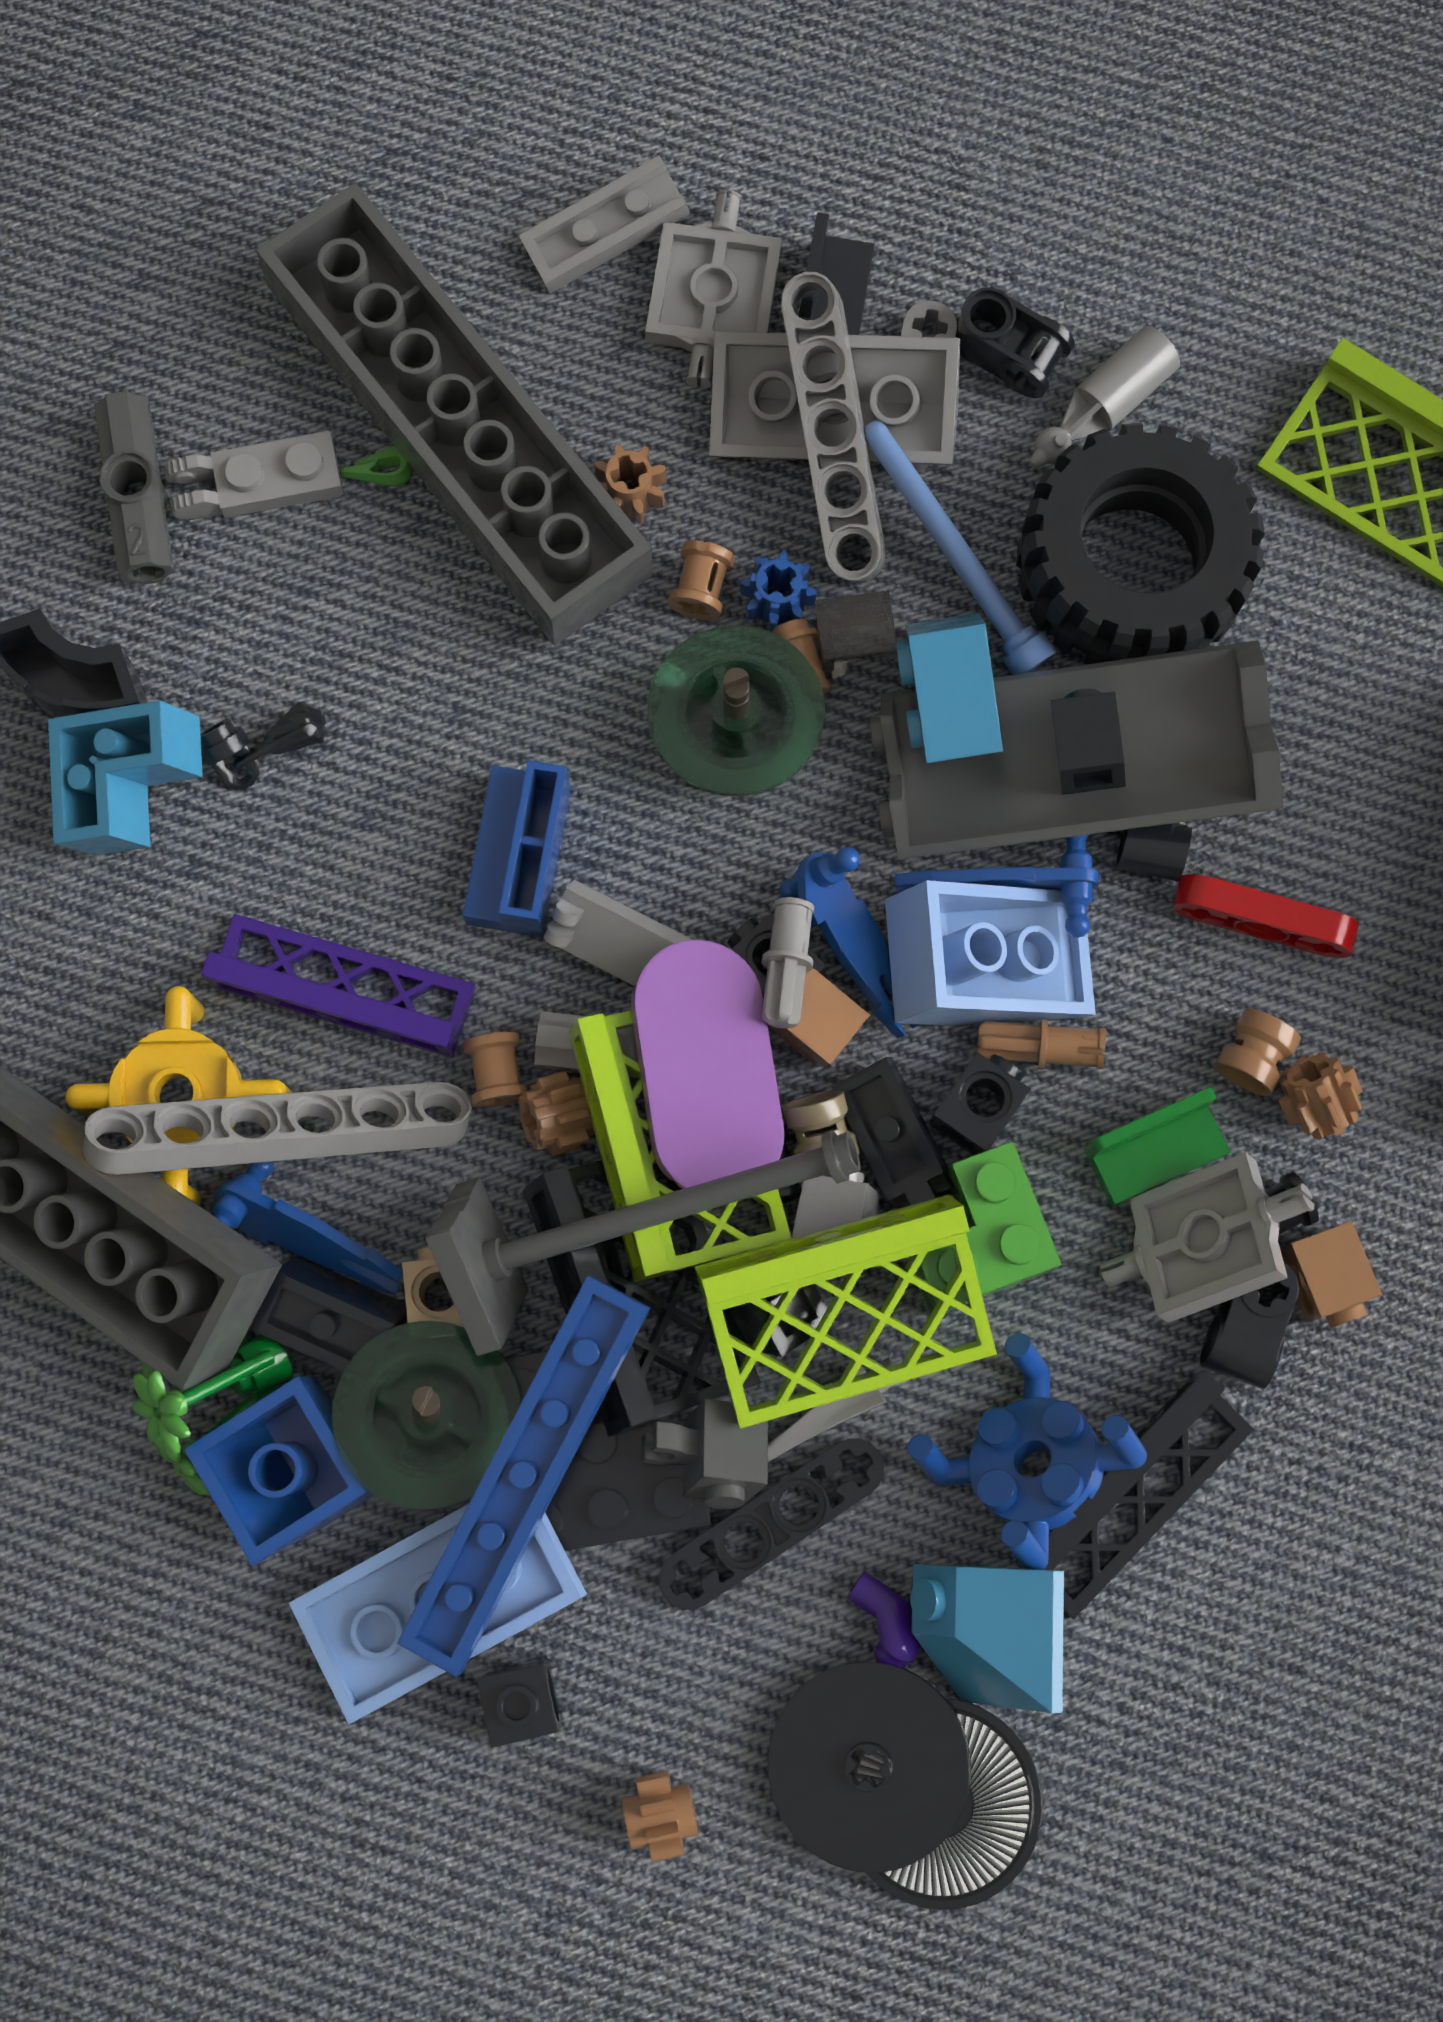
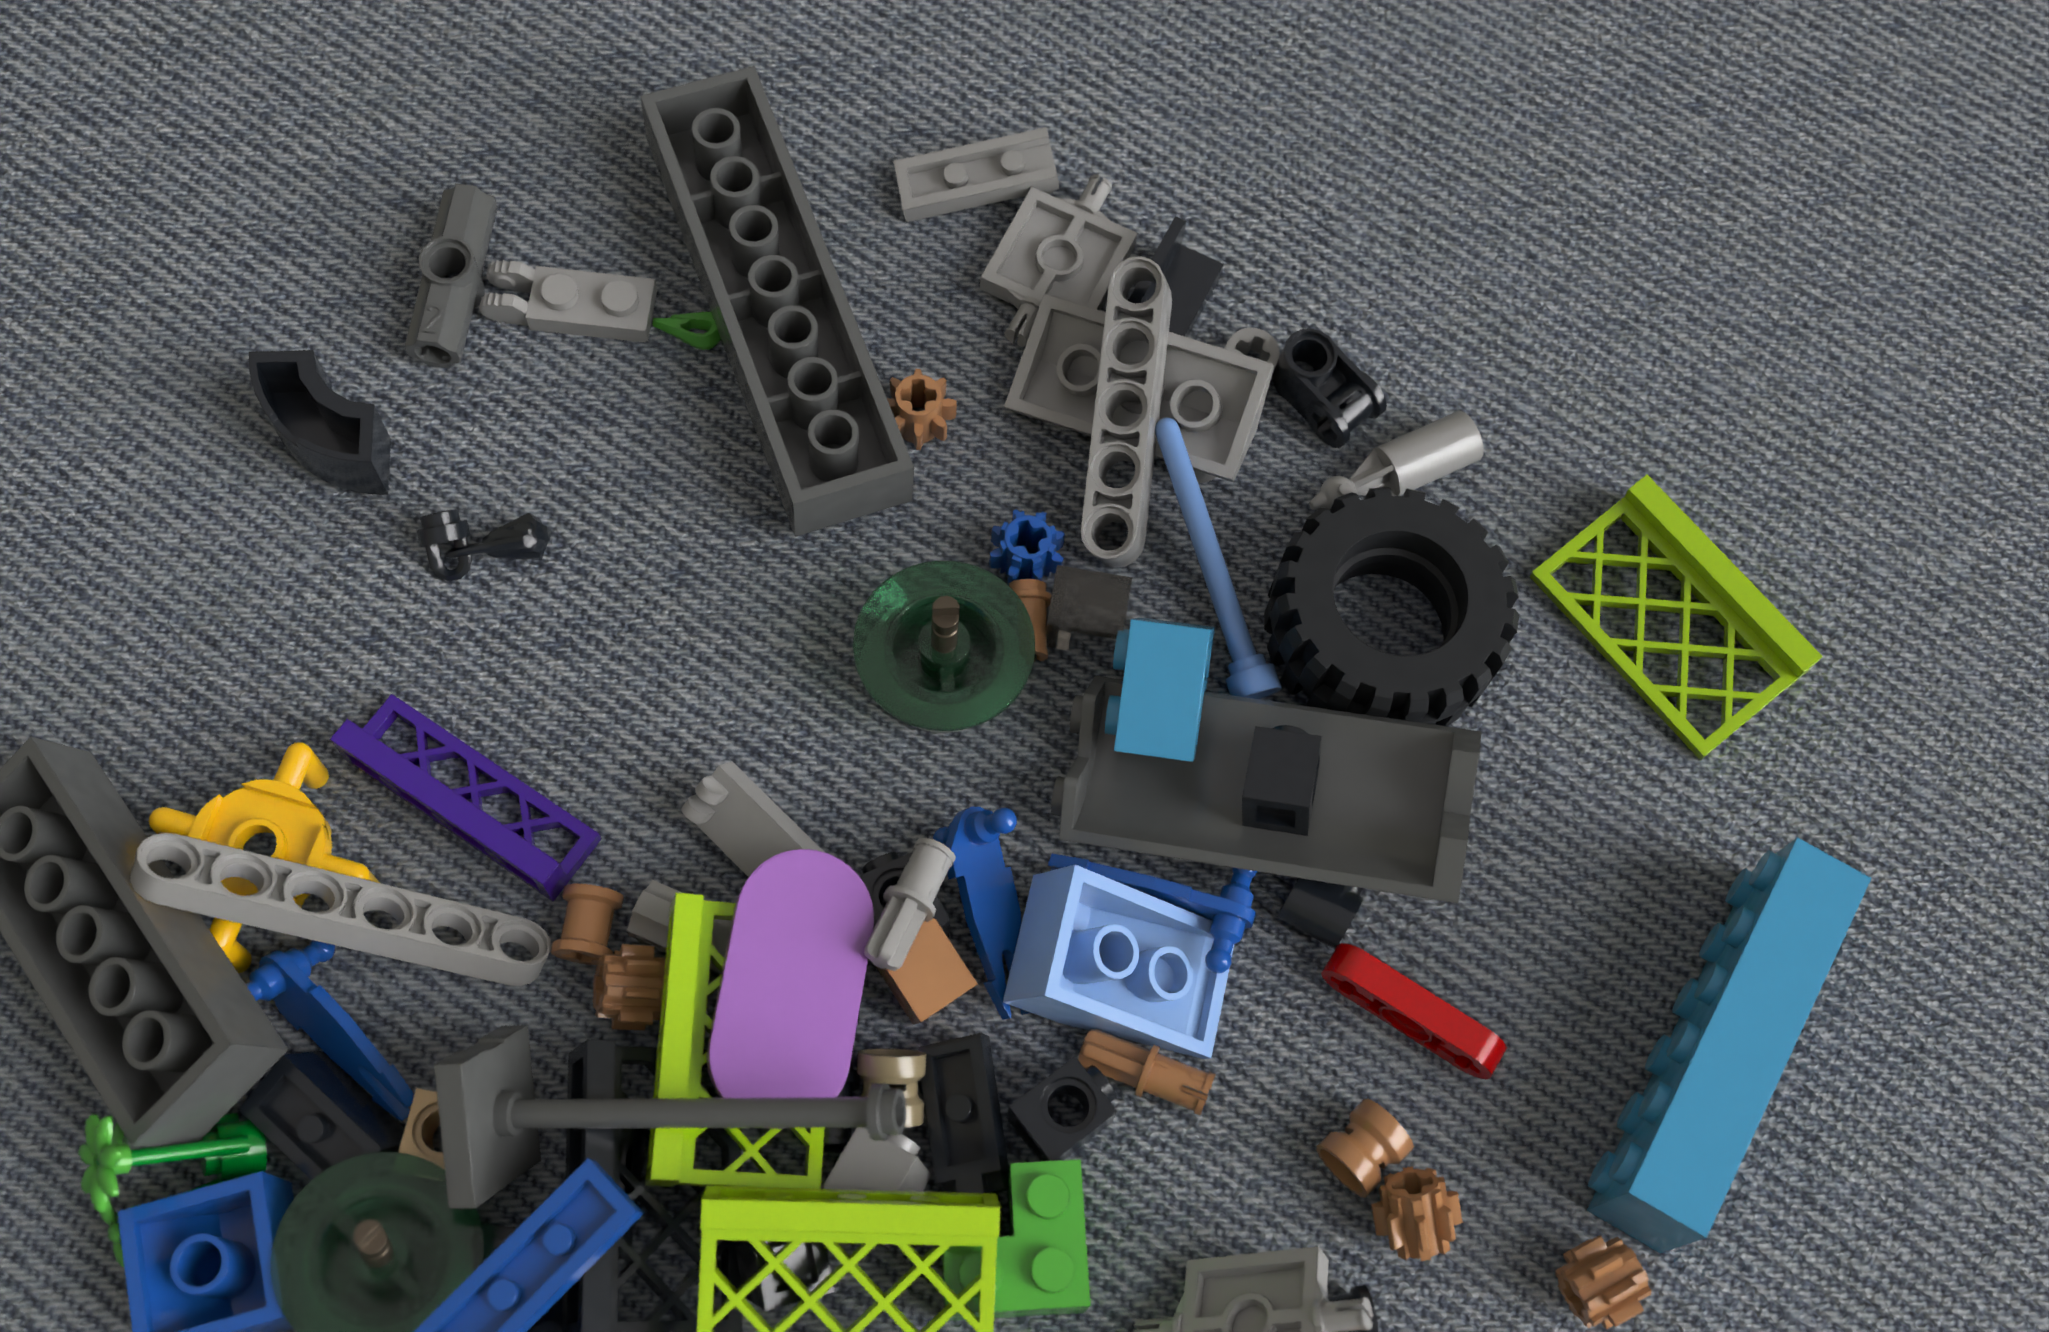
camera: 10 degrees right, 10 degrees down
dark azure brick [48,700,203,855] -> none
blue piece [463,760,571,937] -> none
medium nougat bush [668,540,735,620] -> none
green panel [1084,1087,1231,1207] -> none

